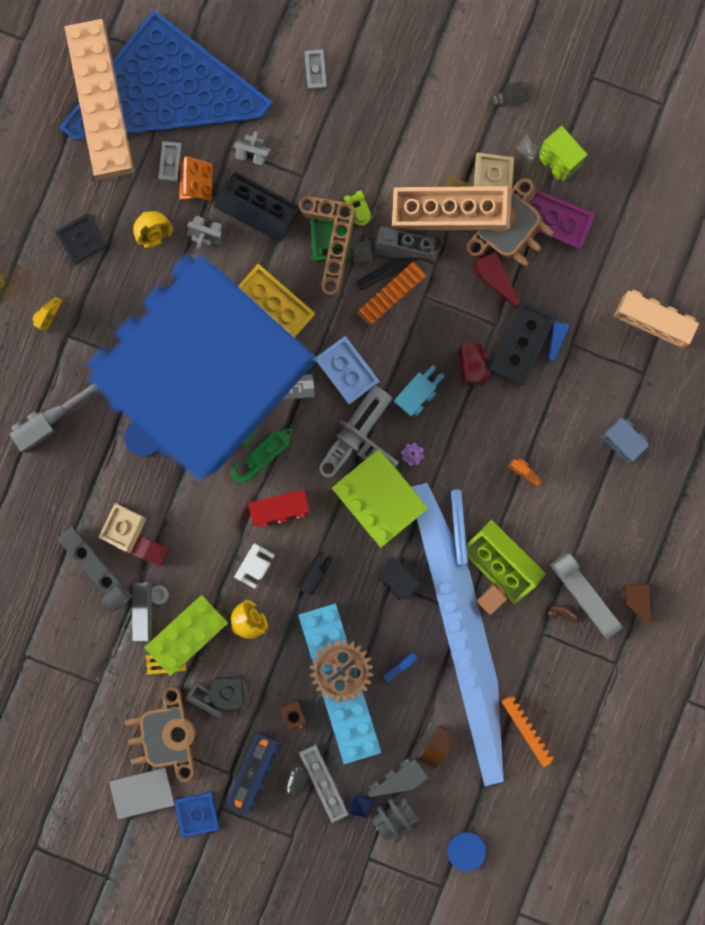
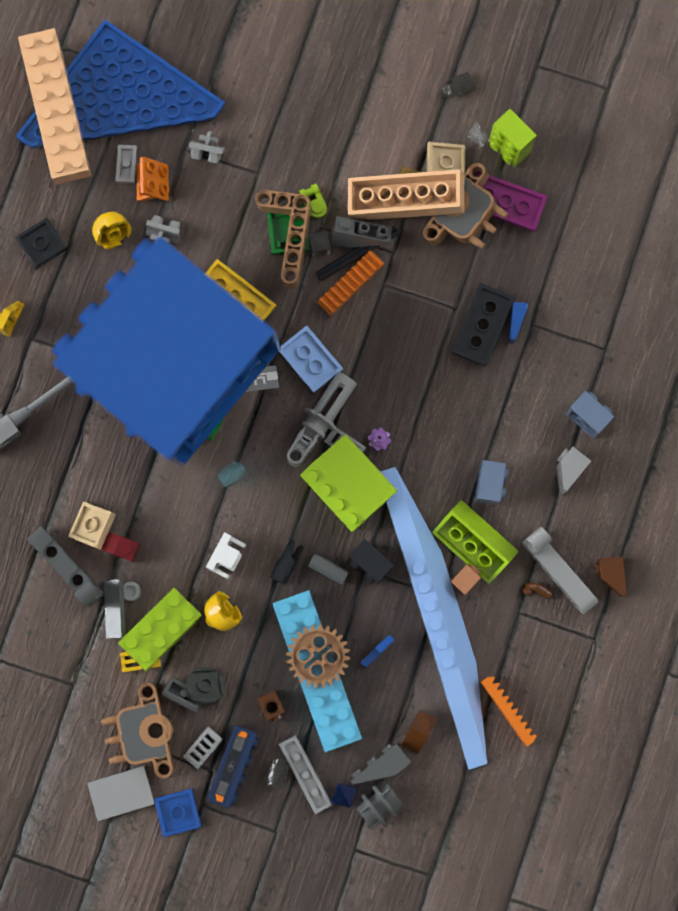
camera: 10 degrees left, 5 degrees down
blue tile [124,421,160,457] -> none
black slope [213,172,300,243] -> none
green plate [231,428,293,483] -> none
red brick [248,490,310,528] -> none
light grey plate [304,49,327,90] -> none
medium azure hinge [394,365,445,417] -> none
blue tile [447,832,486,871] -> none
light blue axle [451,490,468,566] -> none
dark red slope [458,342,490,387] -> none
dark red slope [473,252,520,308] -> none
orange wing [507,458,542,487] -> none
light nougat brick [613,290,699,349] -> none
none -> light grey slope [183,726,223,769]
none -> clear light blue brick [217,461,246,487]
none -> dark grey brick [308,553,349,585]
none -> sand blue brick [475,460,509,506]
none -> light grey slope [556,447,591,495]

